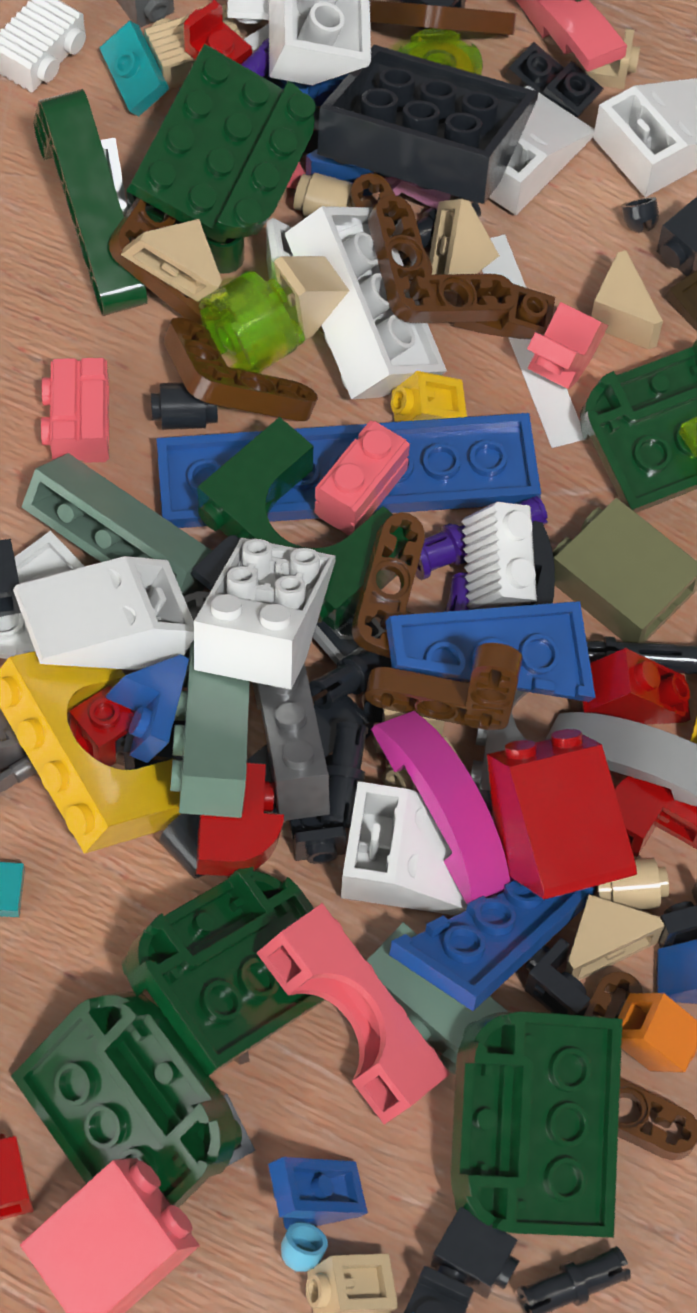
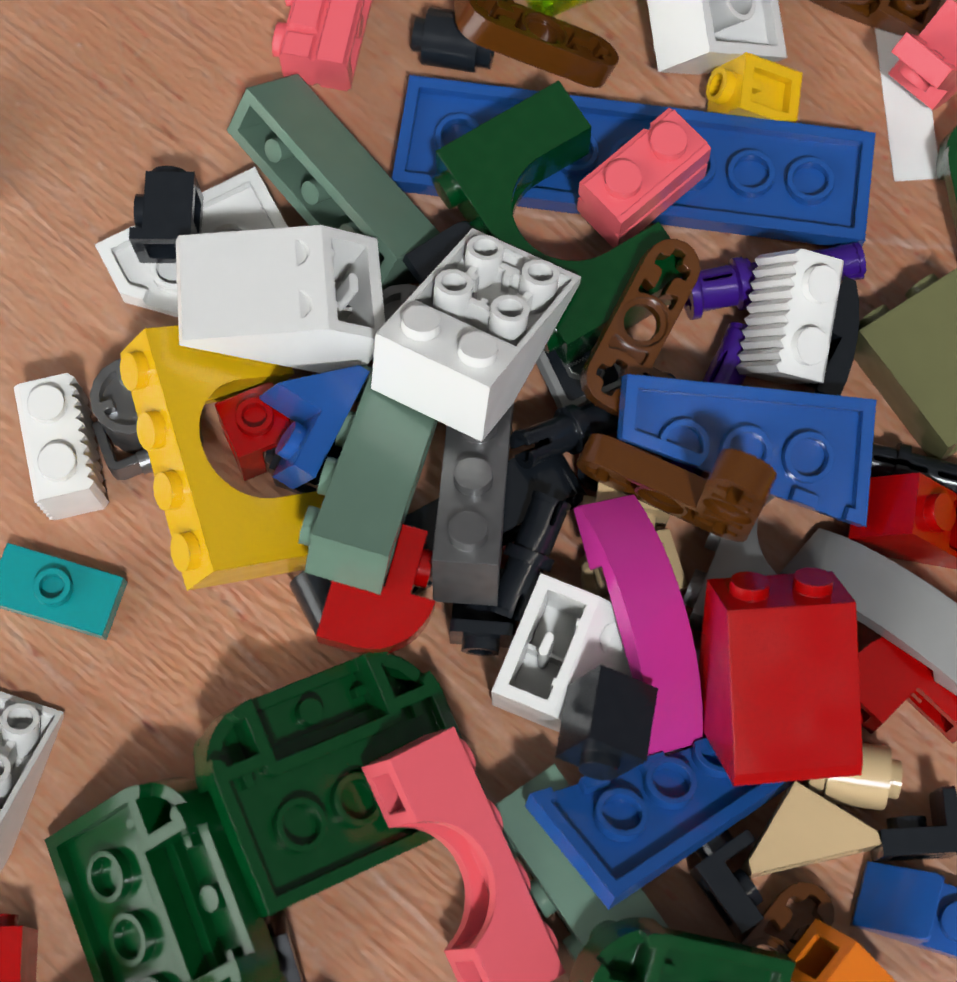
camera: 20 degrees right, 10 degrees up
none -> black brick [555,664,658,780]

